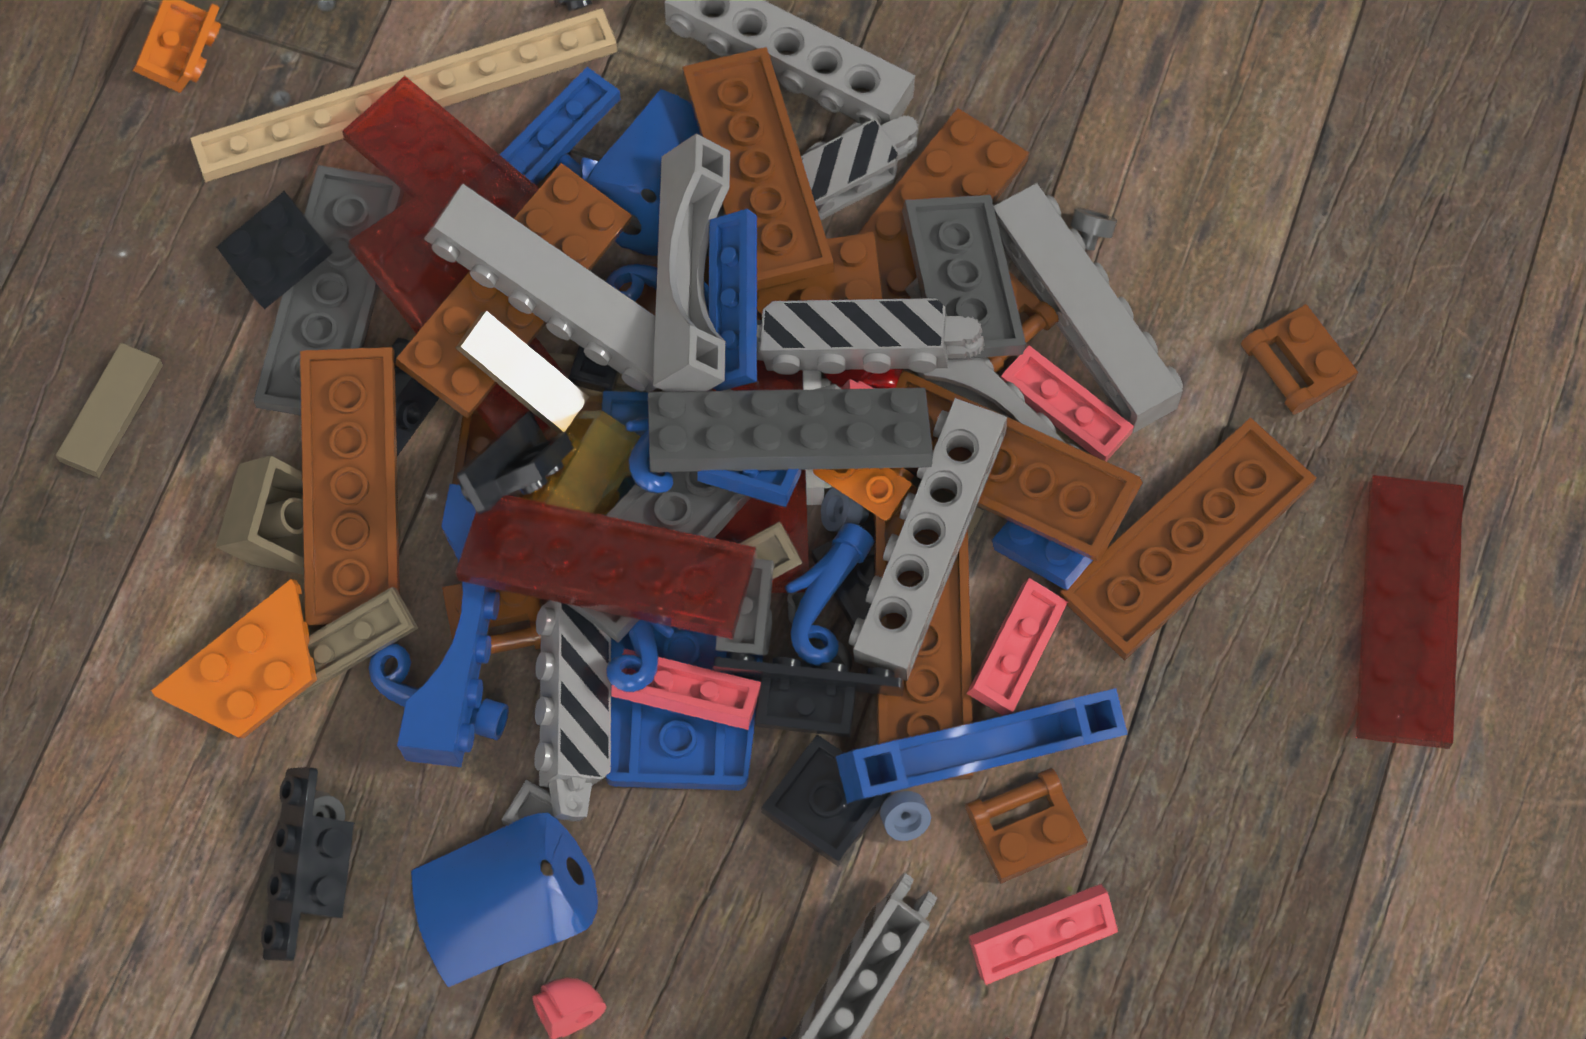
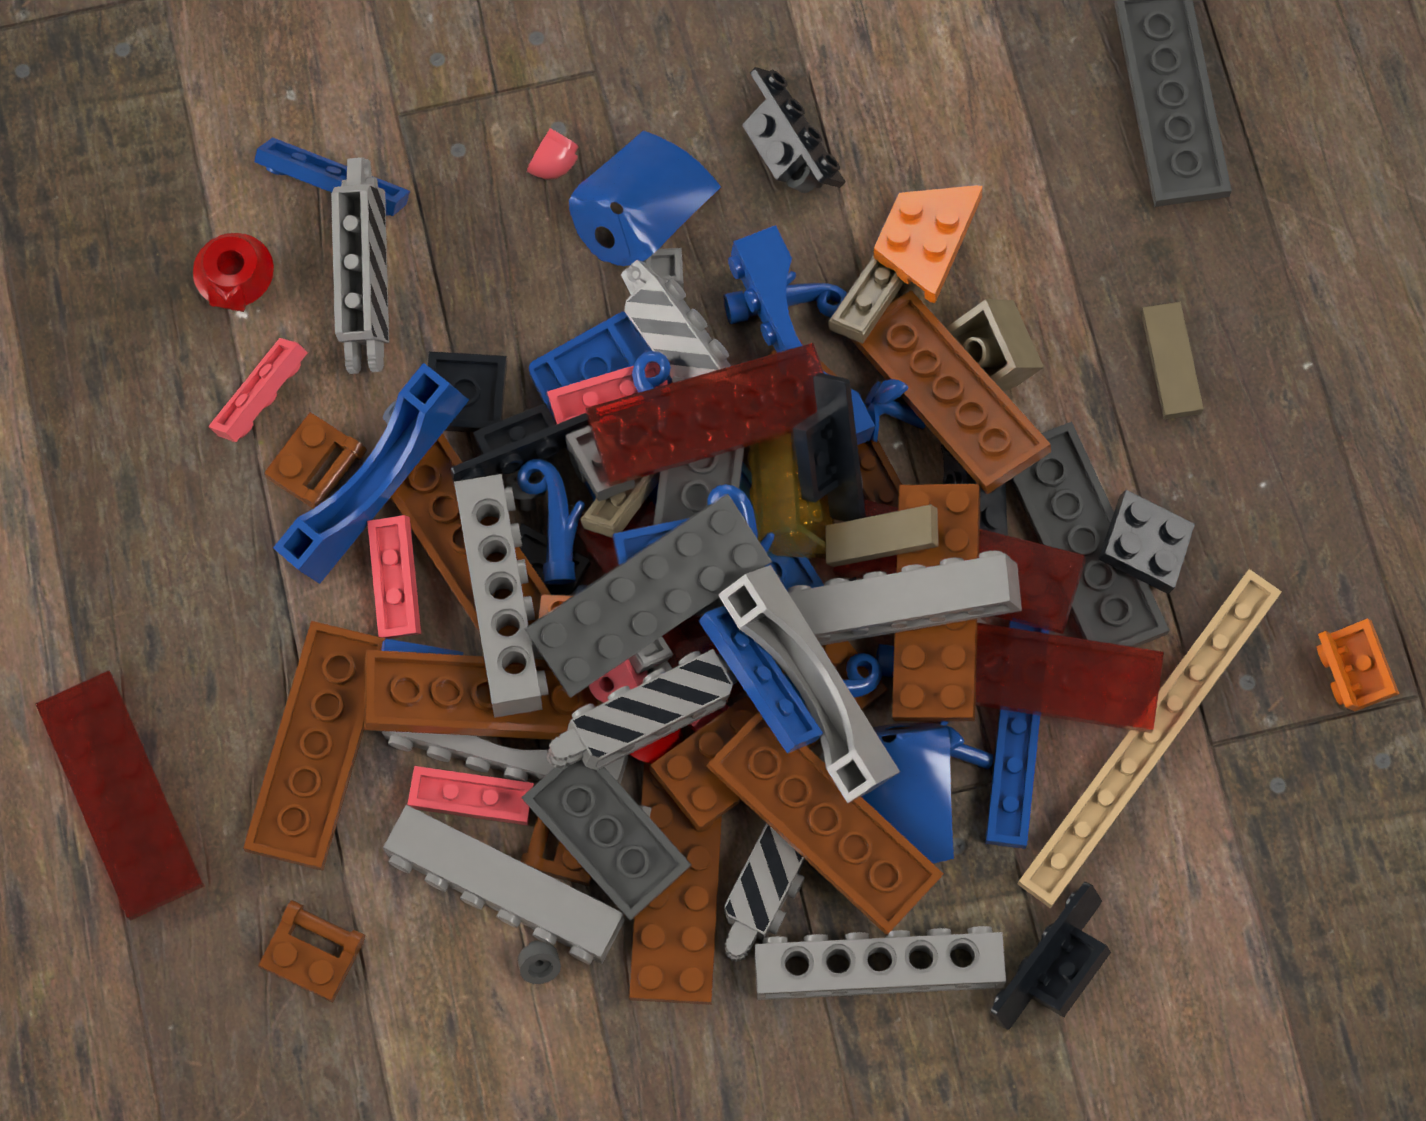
camera: 150 degrees right, 5 degrees up
none -> blue plant [864,379,926,442]

